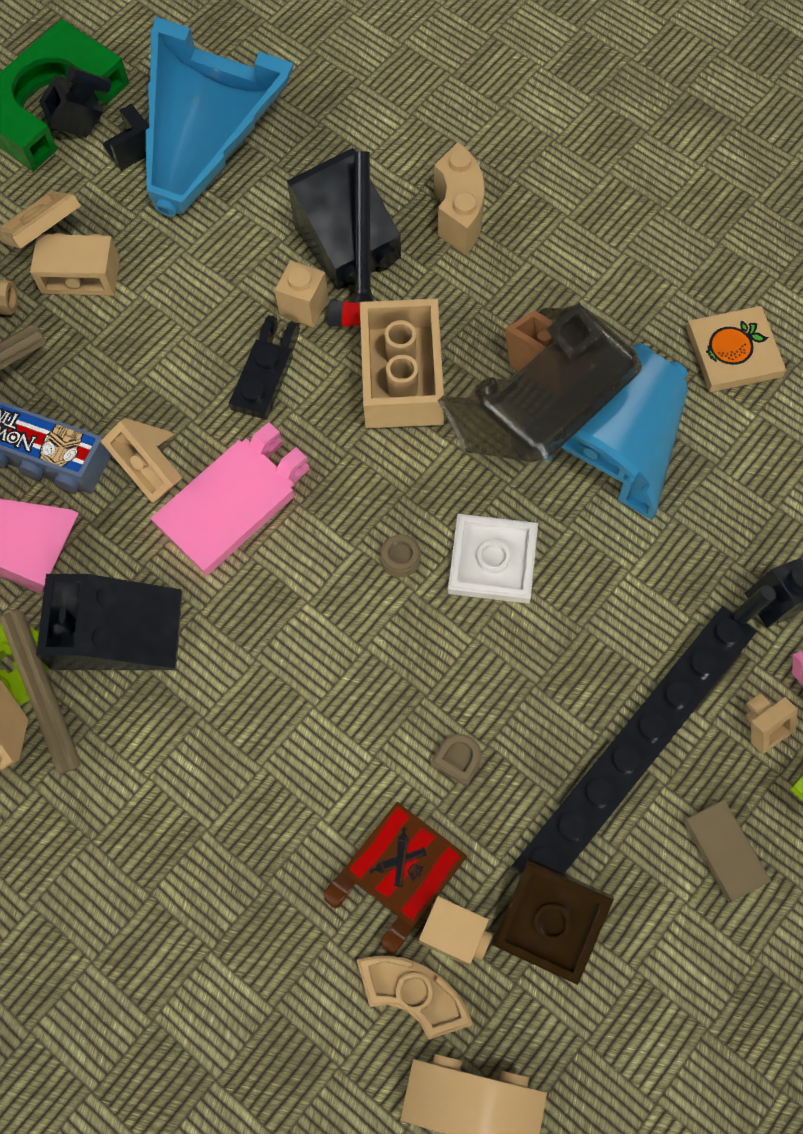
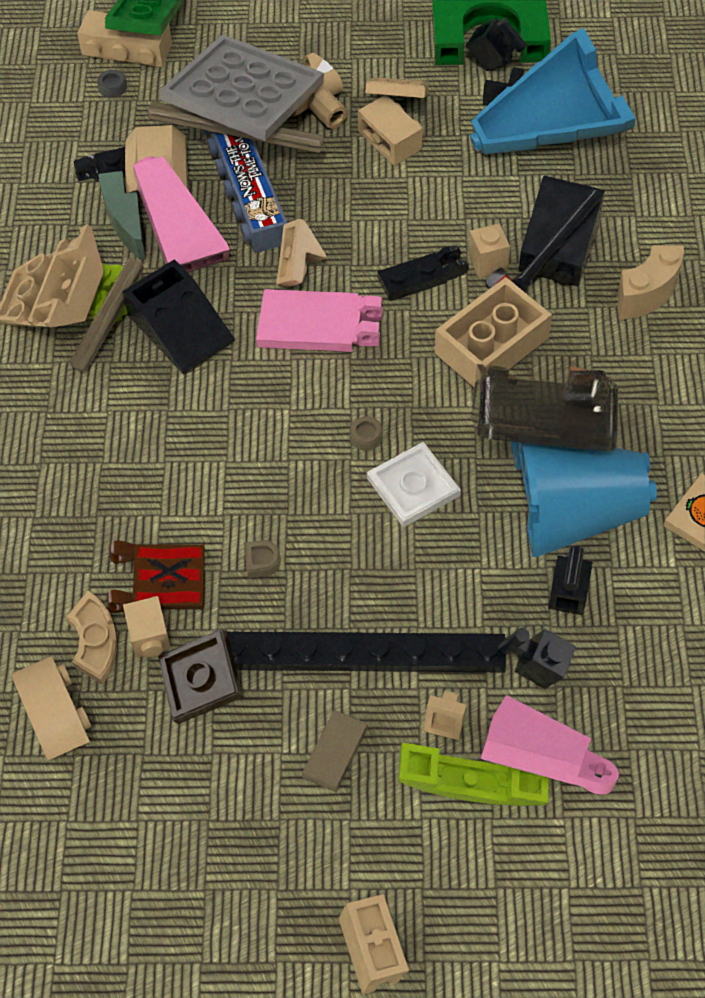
camera: 50 degrees right, 10 degrees down
none -> black brick [548,546,593,615]

